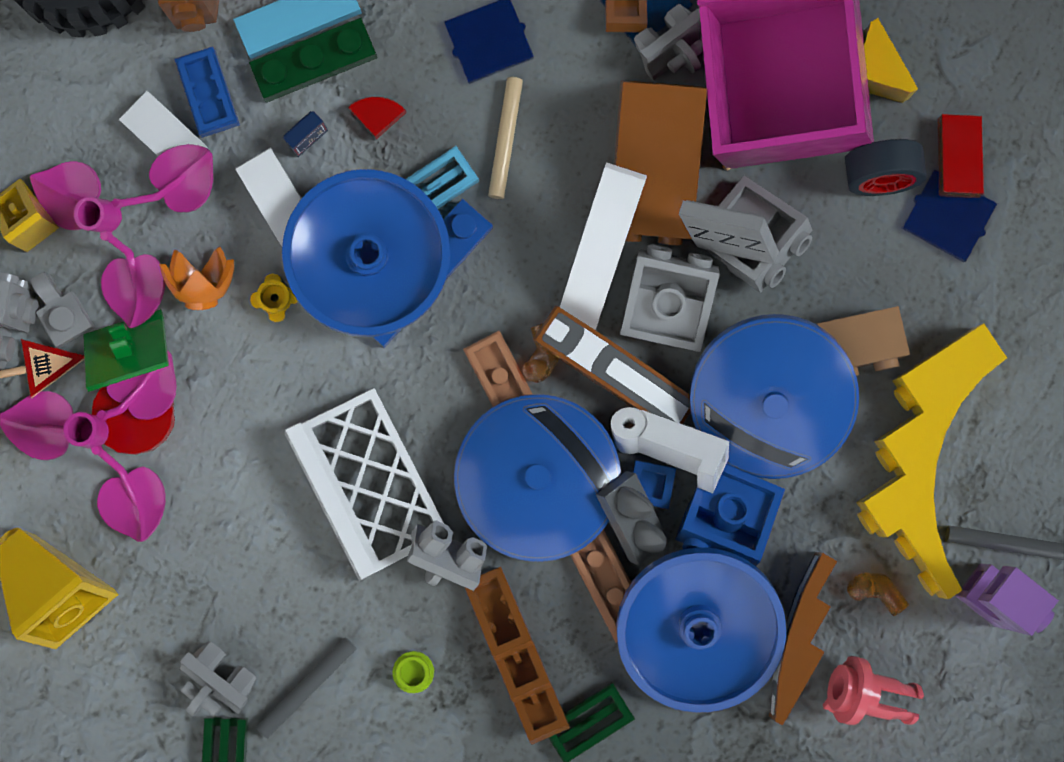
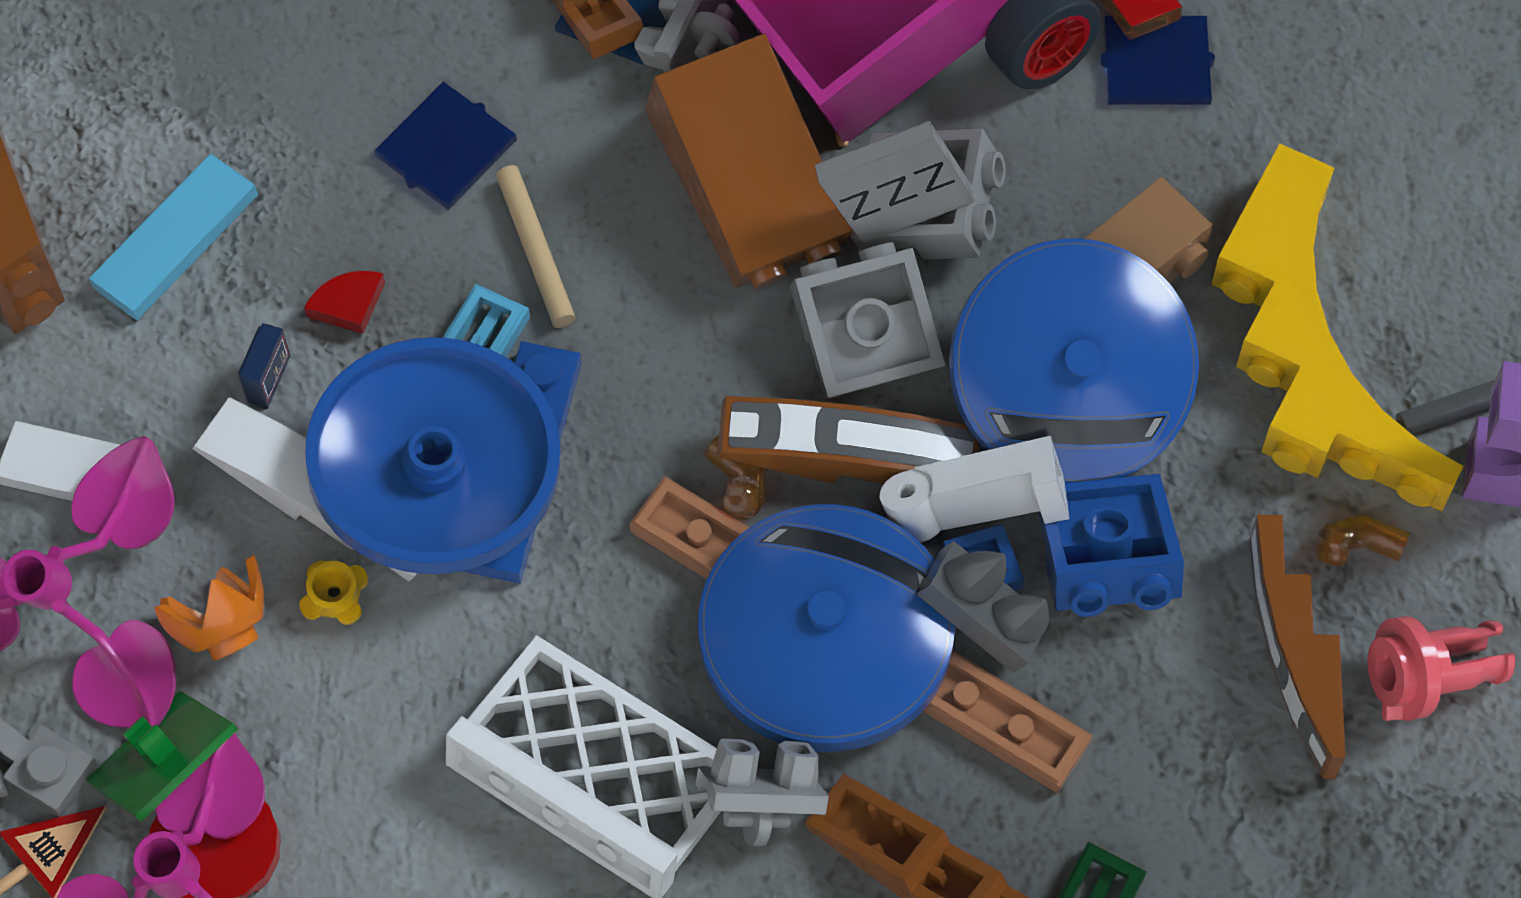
camera: 30 degrees left, 20 degrees down
blue plate [174,46,240,138] -> none
dark green plate [249,18,378,103] -> none
white slope [560,162,647,330] -> none
blue dish [616,548,786,713] -> none

